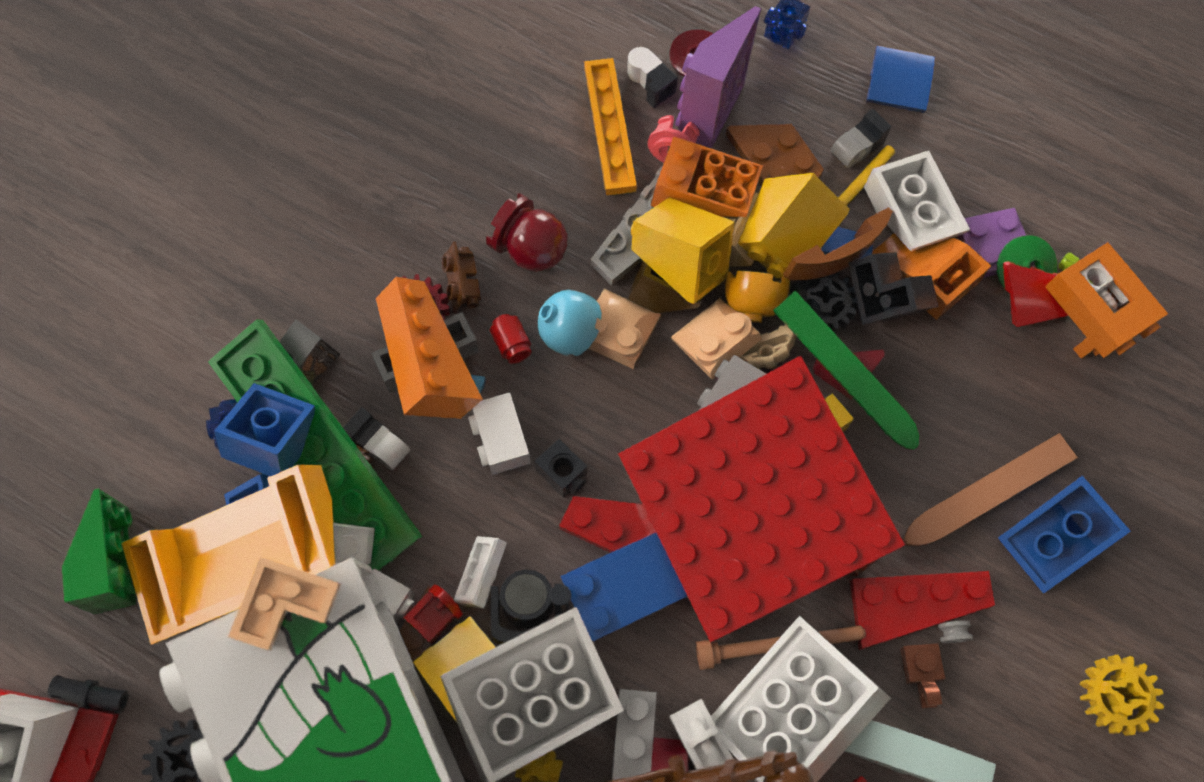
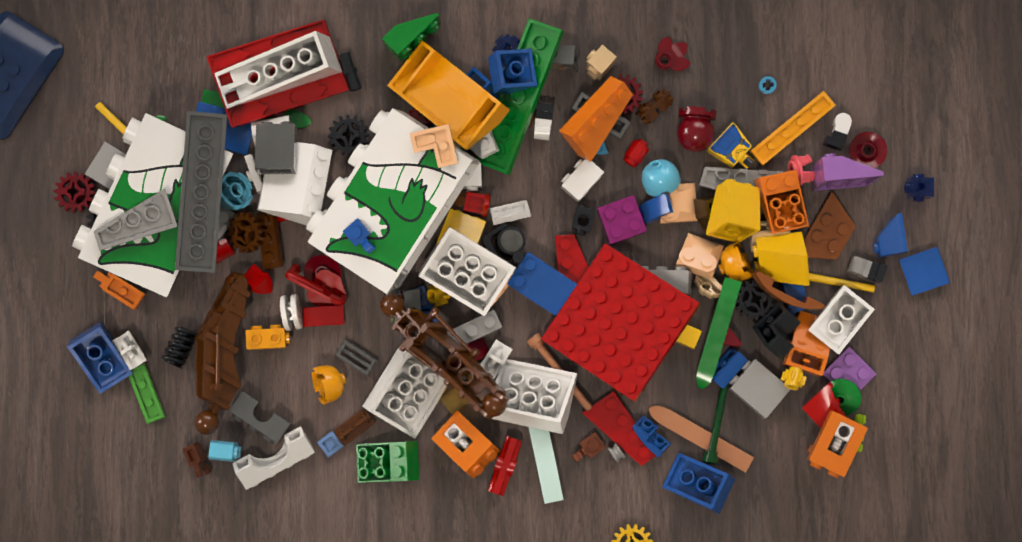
camera: 60 degrees right, 15 degrees up
none -> tan brick [586,44,617,81]
none -> magenta brick [597,195,647,246]
none -> blue slope [633,415,671,458]
none -> blue slope [638,193,673,225]
none -> dark red plate [655,36,691,71]
none -> dark green piece [702,383,729,465]
none -> torso [707,122,754,169]
none -> blue slope [712,347,747,388]
none -> light grey brick [729,359,790,419]
none -> dark azure bush [758,76,777,94]
none -> yellow gear [781,367,807,390]
none -> blue slope [873,213,908,258]

